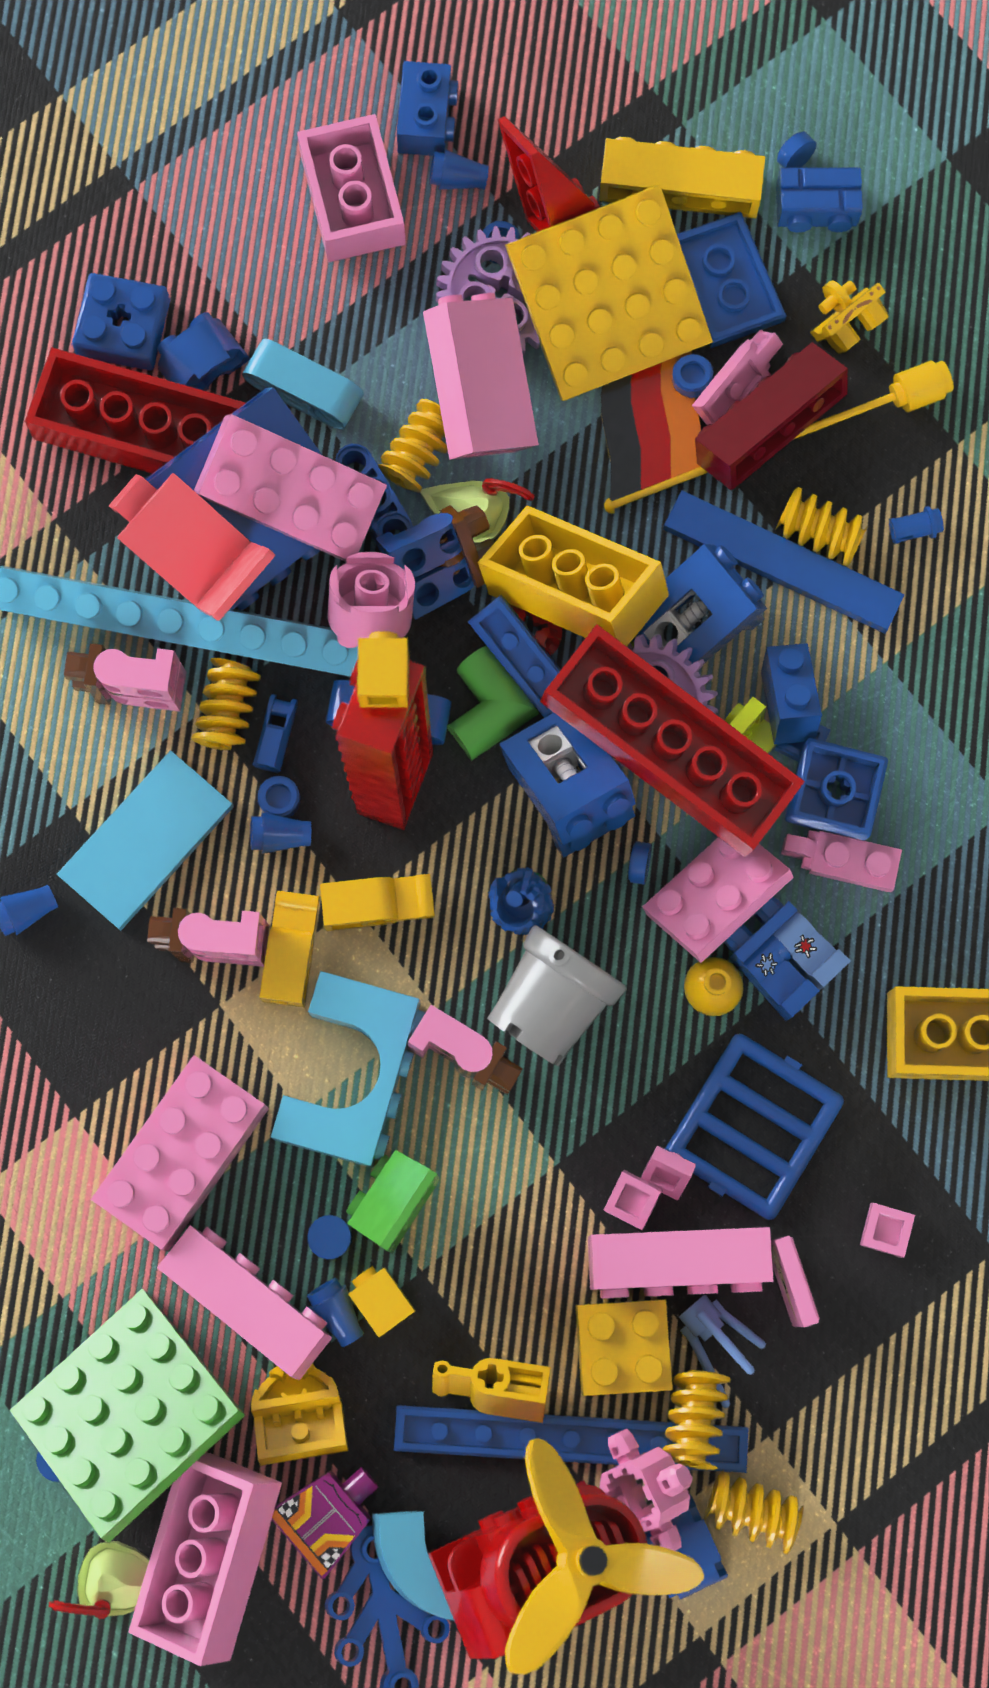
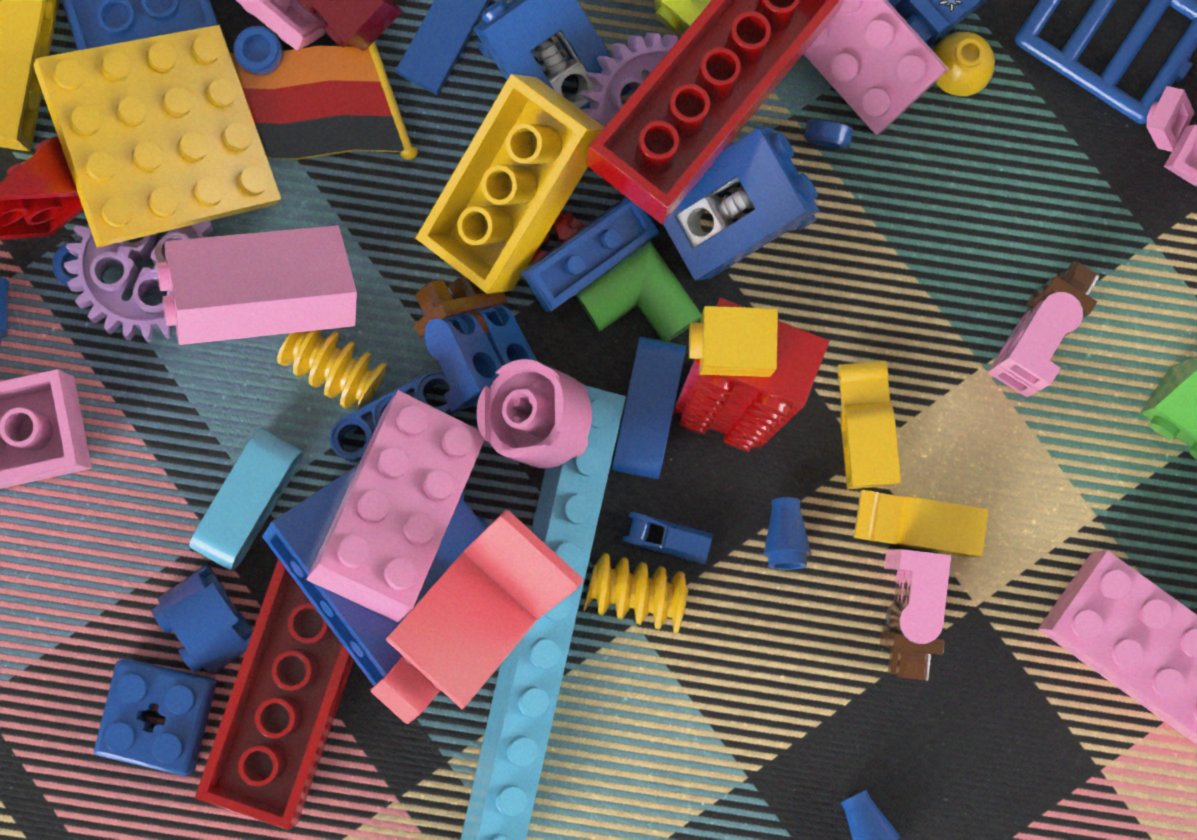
camera: 90 degrees left, 5 degrees up
medium azure tile [57,750,234,931] -> none
bright pink hips [64,643,187,712] -> none
blue tile [257,776,300,818] -> none
medium azure arch [271,971,426,1168] -> none
yellowish green piece [420,478,535,545] -> none
light grey piece [487,925,627,1067] -> none
blue piece [488,867,554,935] -> none

